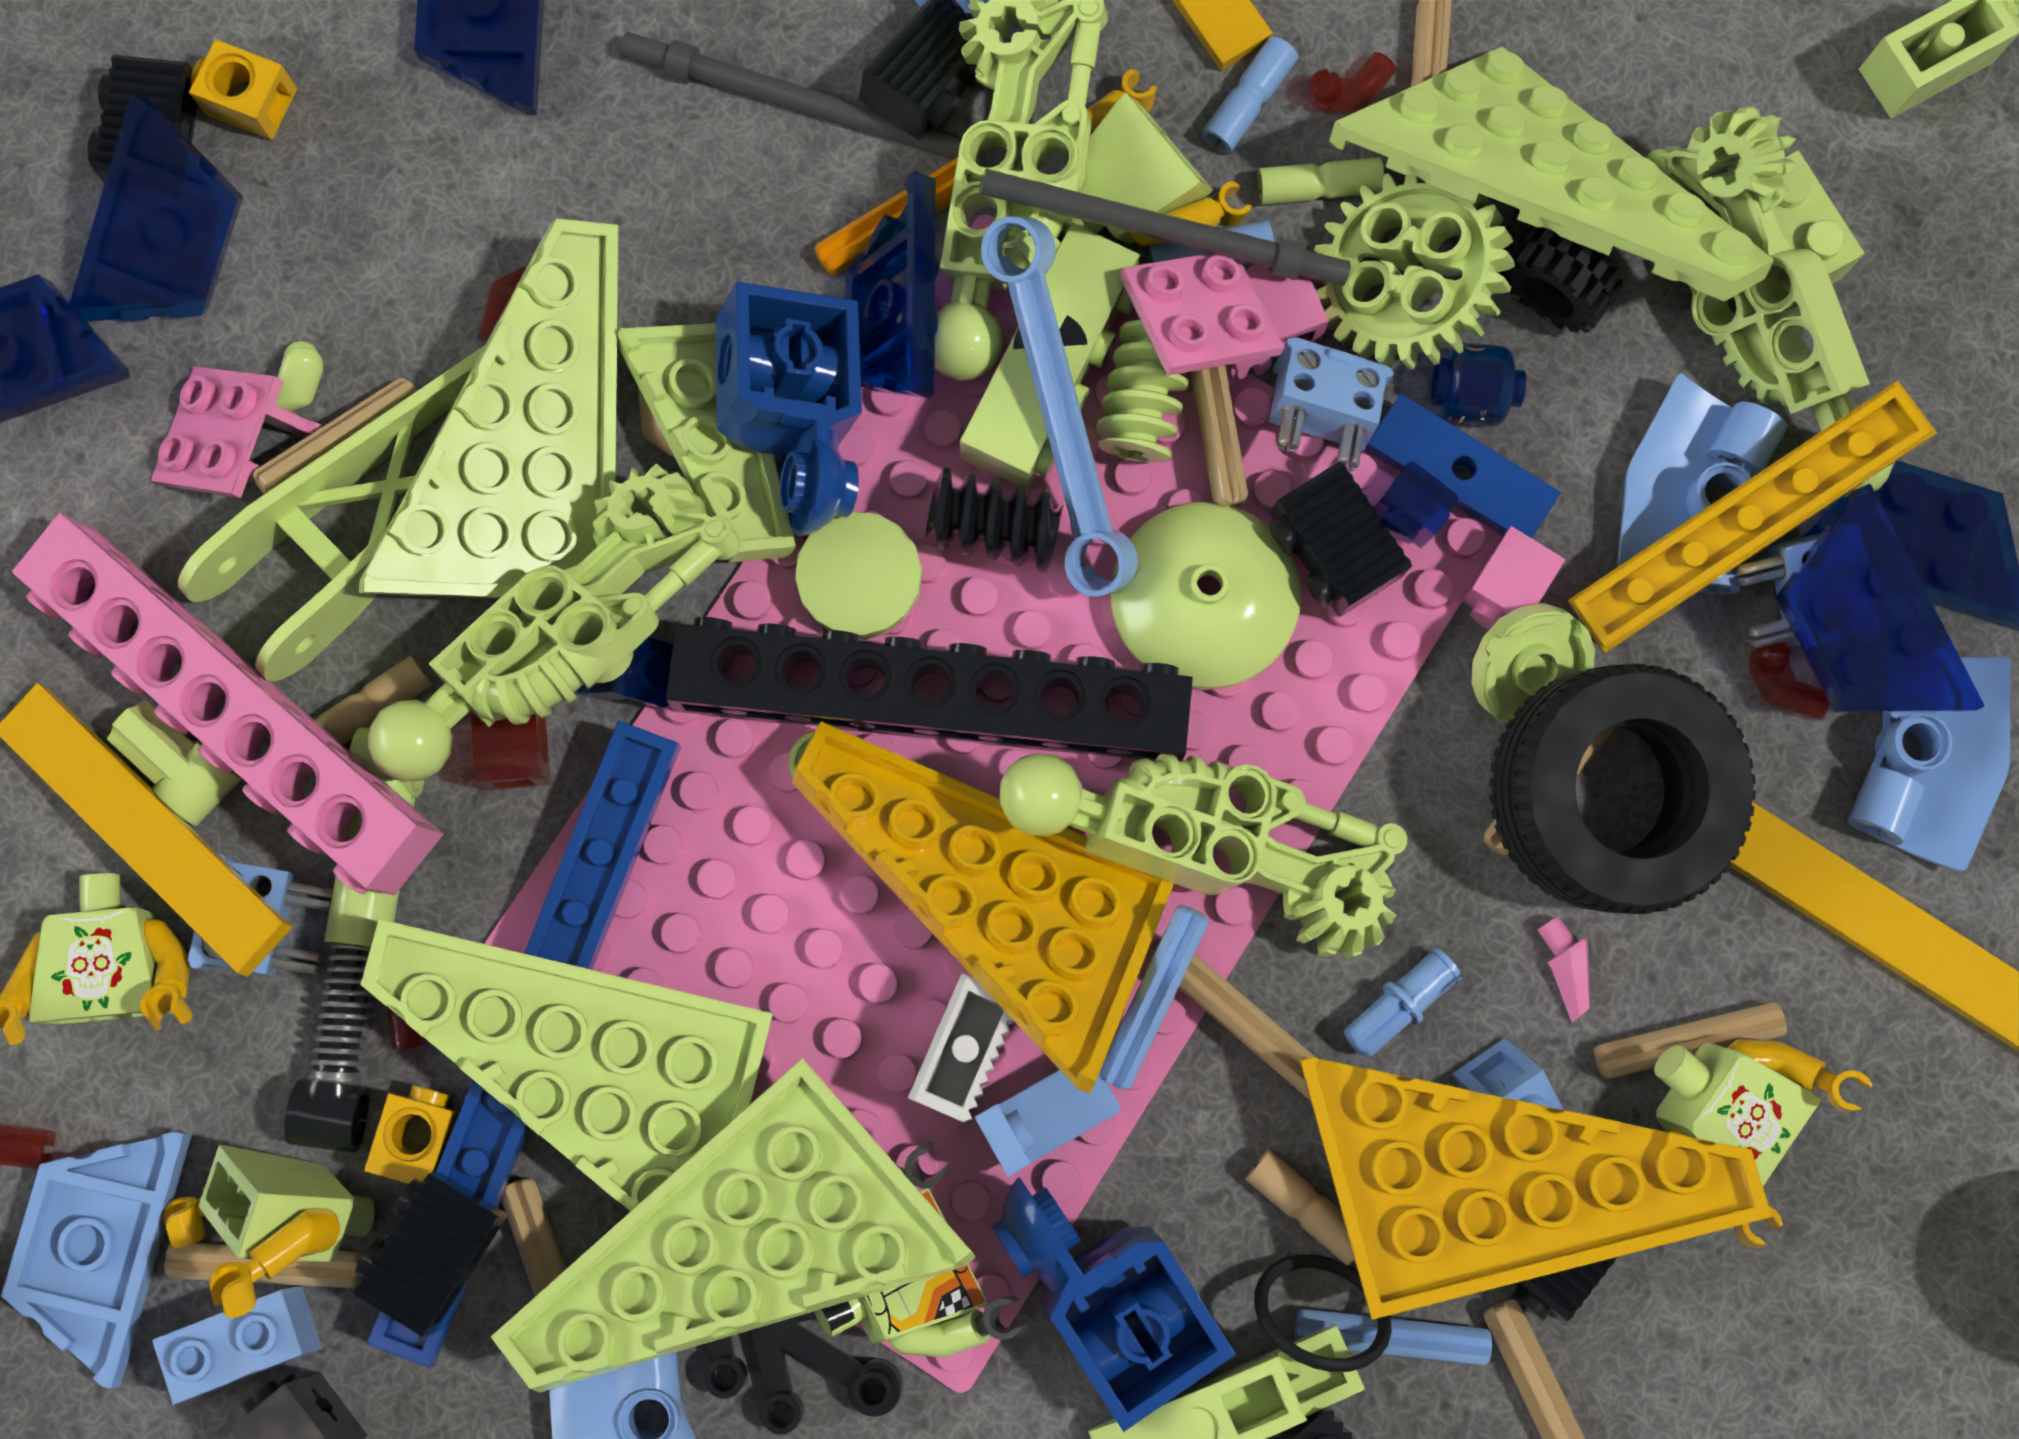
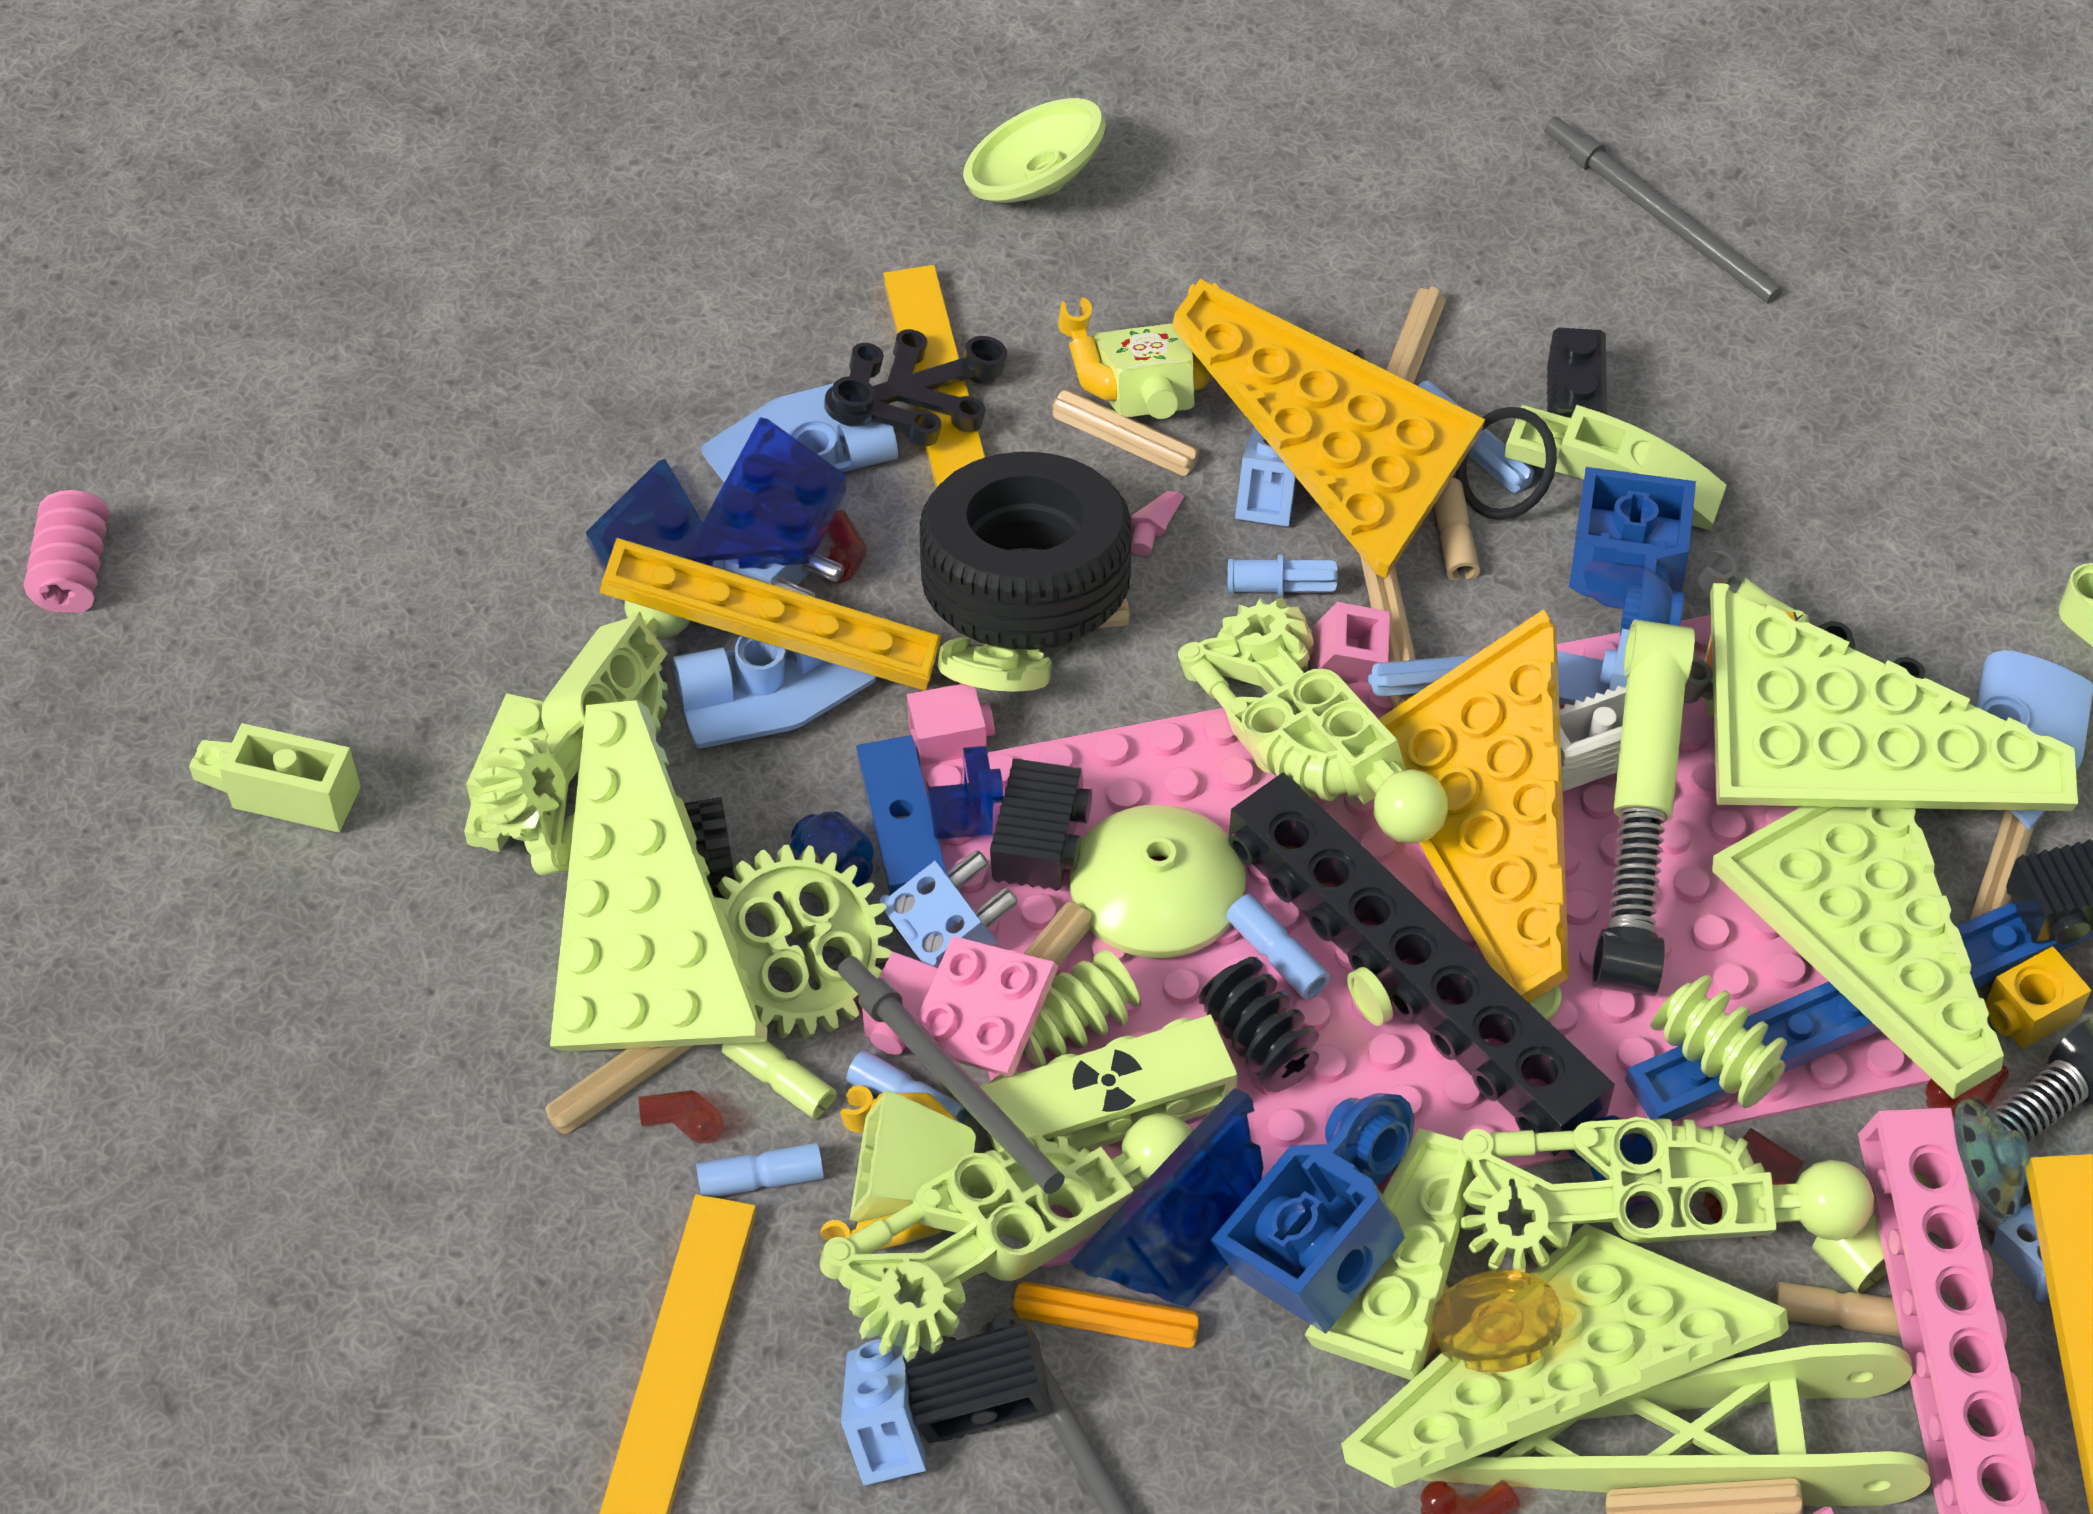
camera: 135 degrees left, 25 degrees down
yellowish green piece [107,699,242,826] -> none
yellowish green tile [795,512,923,640] -> none
light blue piece [981,216,1138,597] -> none
none -> black plant [824,329,1007,446]
none -> light blue piece [1226,894,1331,1000]
none -> bright pink brick [1311,602,1390,684]
none -> yellowish green piece [1347,967,1393,1026]
none -> clear yellow tile [1432,1270,1563,1372]
none -> piece [1592,619,1695,996]
none -> yellowish green piece [1650,974,1787,1108]
none -> clear light blue dish [1954,1097,2029,1220]

